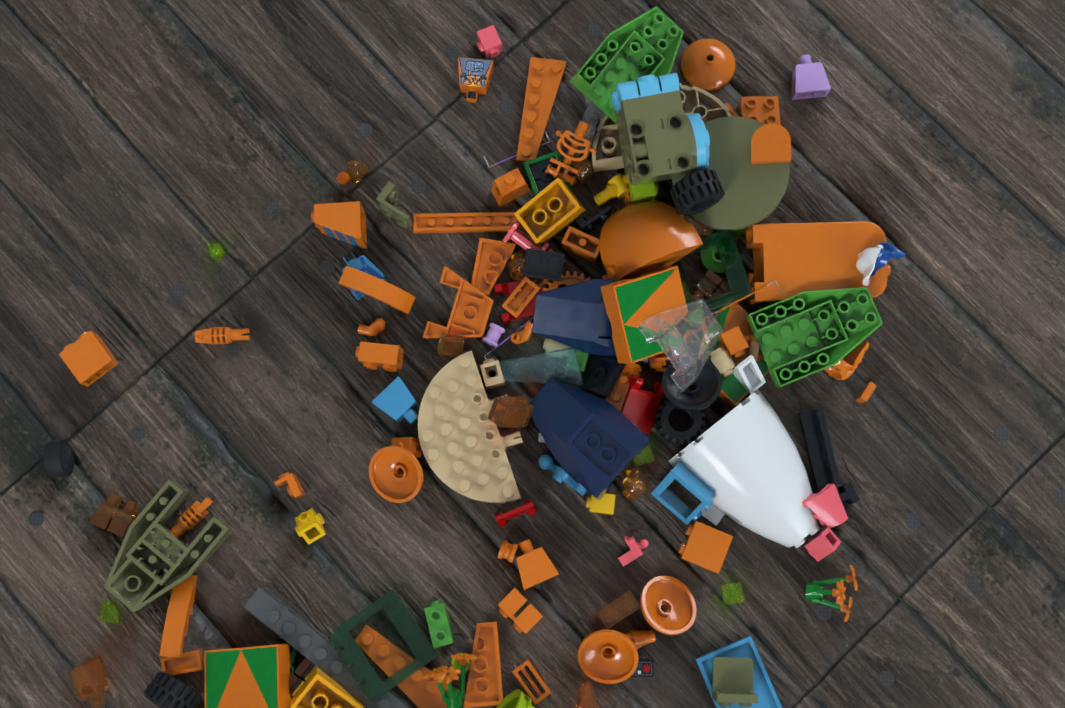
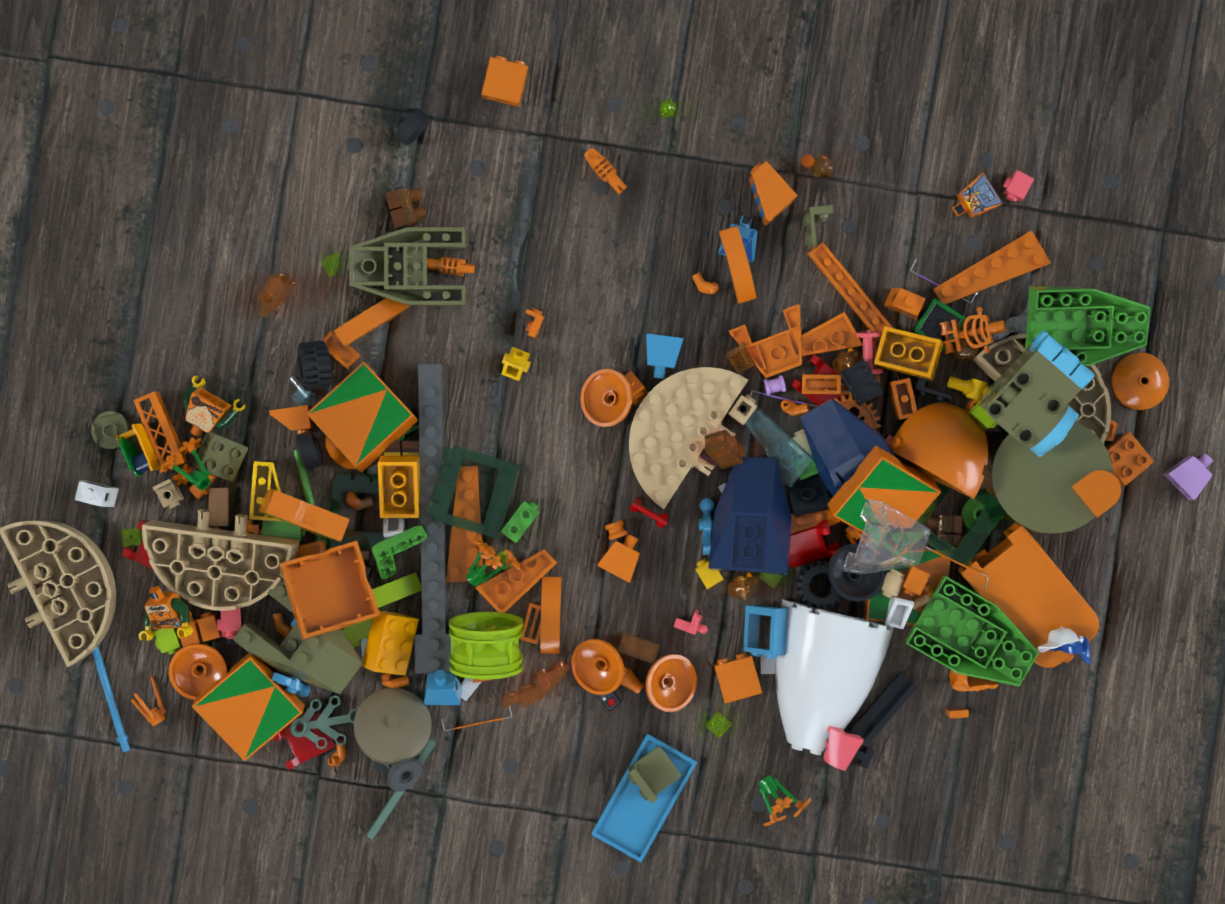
camera: 50 degrees right, 10 degrees up
orange brick [355,341,404,372] -> none
orange piece [498,587,543,634] -> none
black tyre [670,170,725,215] -> none
coral brick [804,527,841,562] -> none
none -> orange slope [540,577,562,654]

